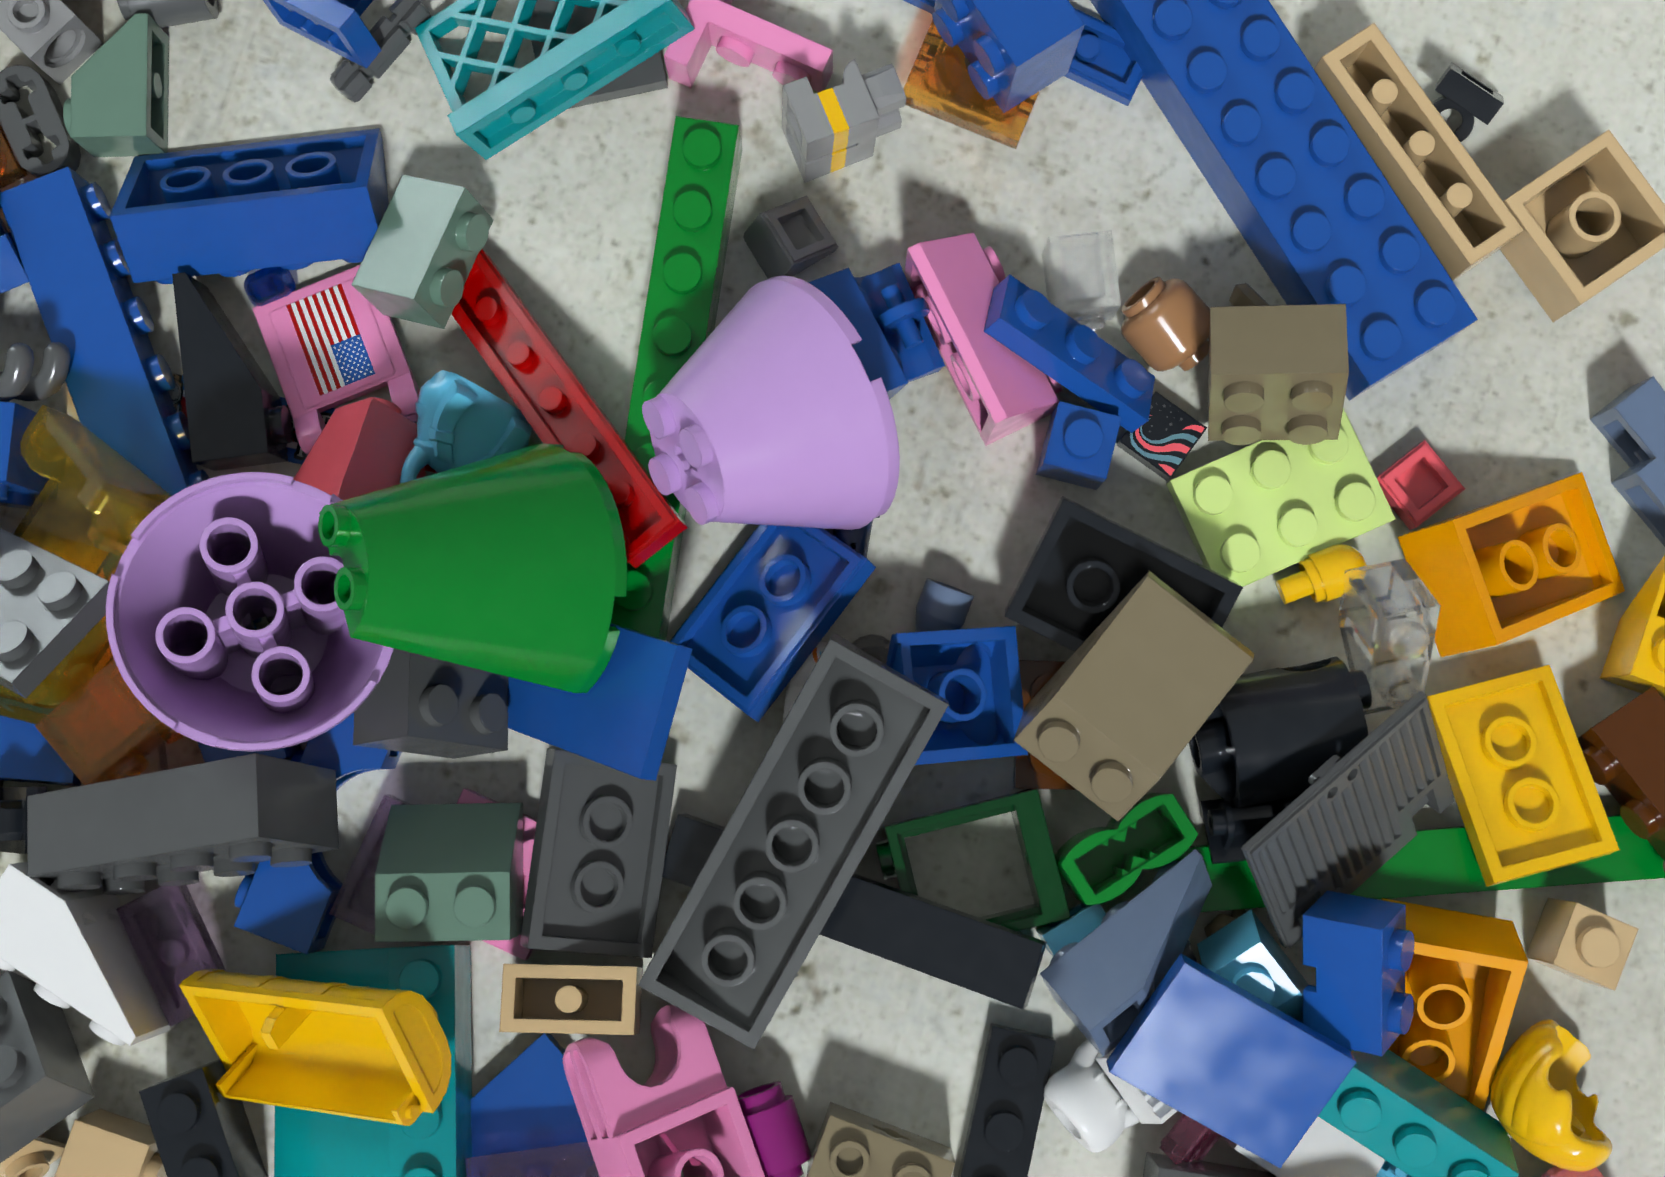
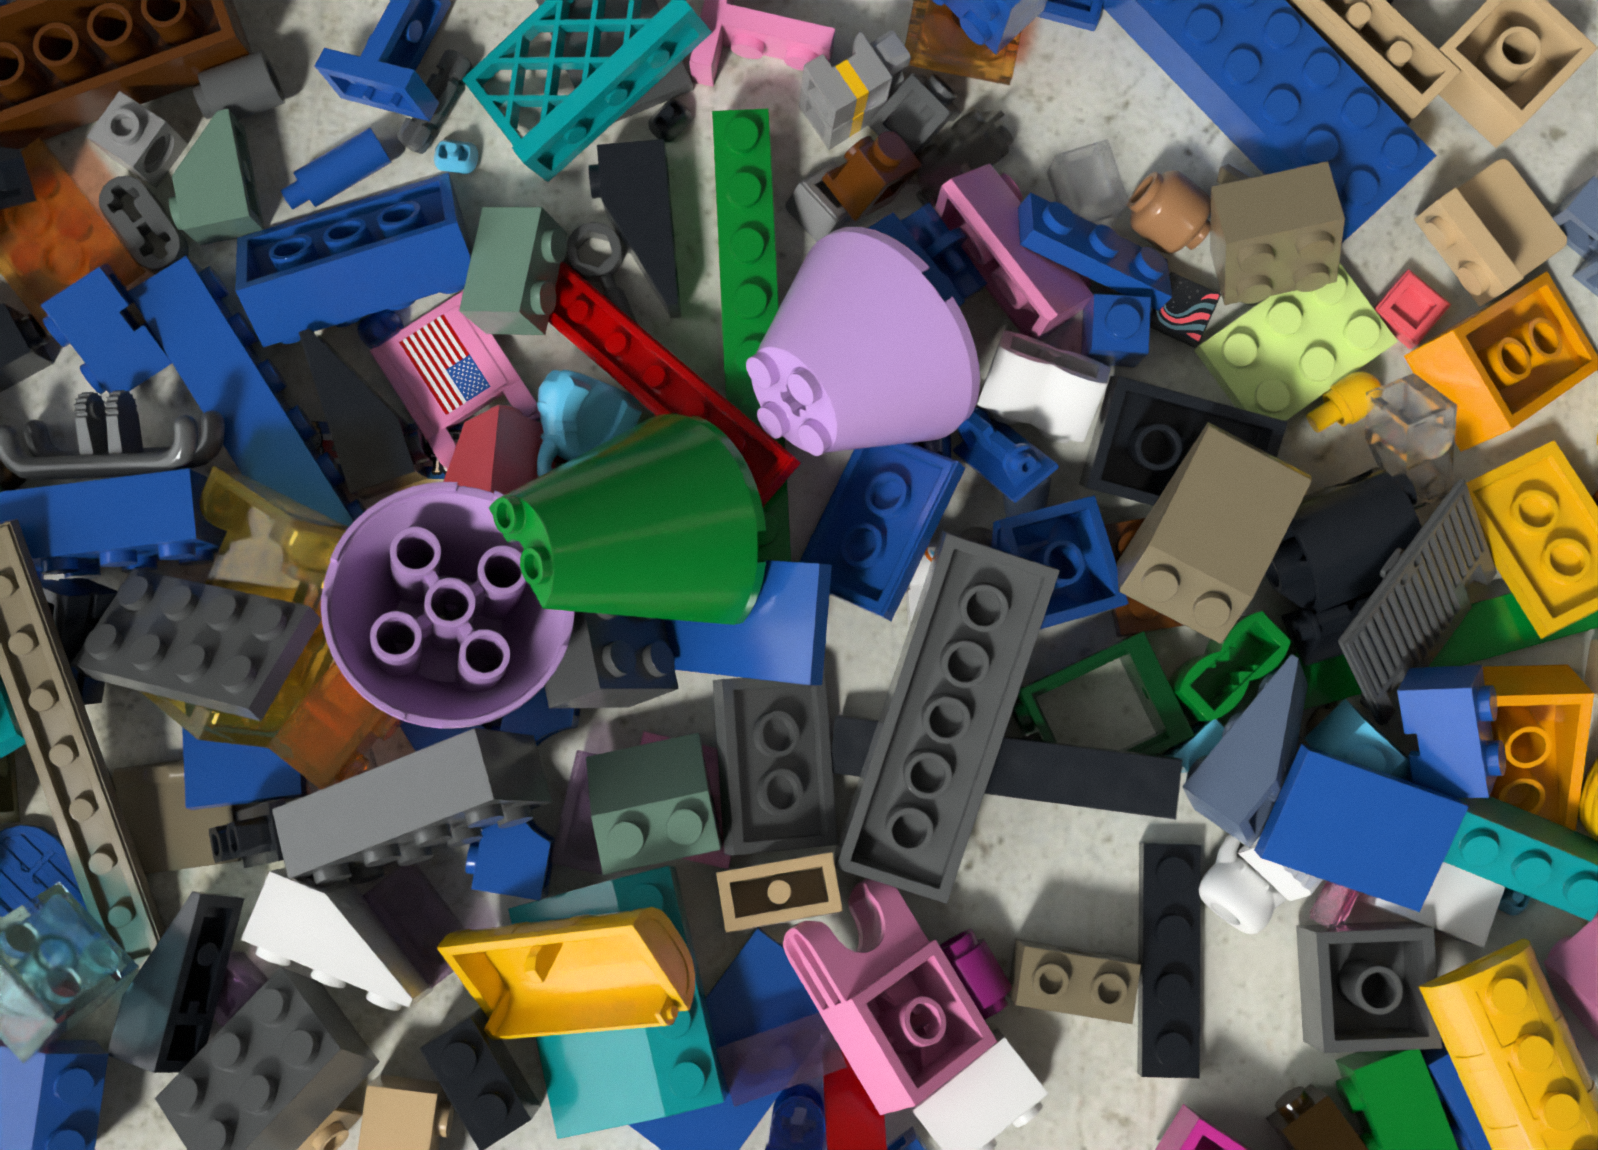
camera: 20 degrees left, 0 degrees up
none -> blue cylinder [280,127,392,210]
none -> medium azure rock [434,139,478,174]
none -> dark grey piece [567,222,638,324]
none -> black slope [588,139,681,318]
none -> black rock [648,100,692,142]
none -> reddish brown brick [822,131,922,222]
none -> dark grey bracket [867,74,962,156]
none -> clear smoke hinge [907,109,1014,208]
none -> blue hinge [953,407,1059,503]
none -> white brick [977,331,1110,443]
none -> tan bracket [1414,159,1567,307]

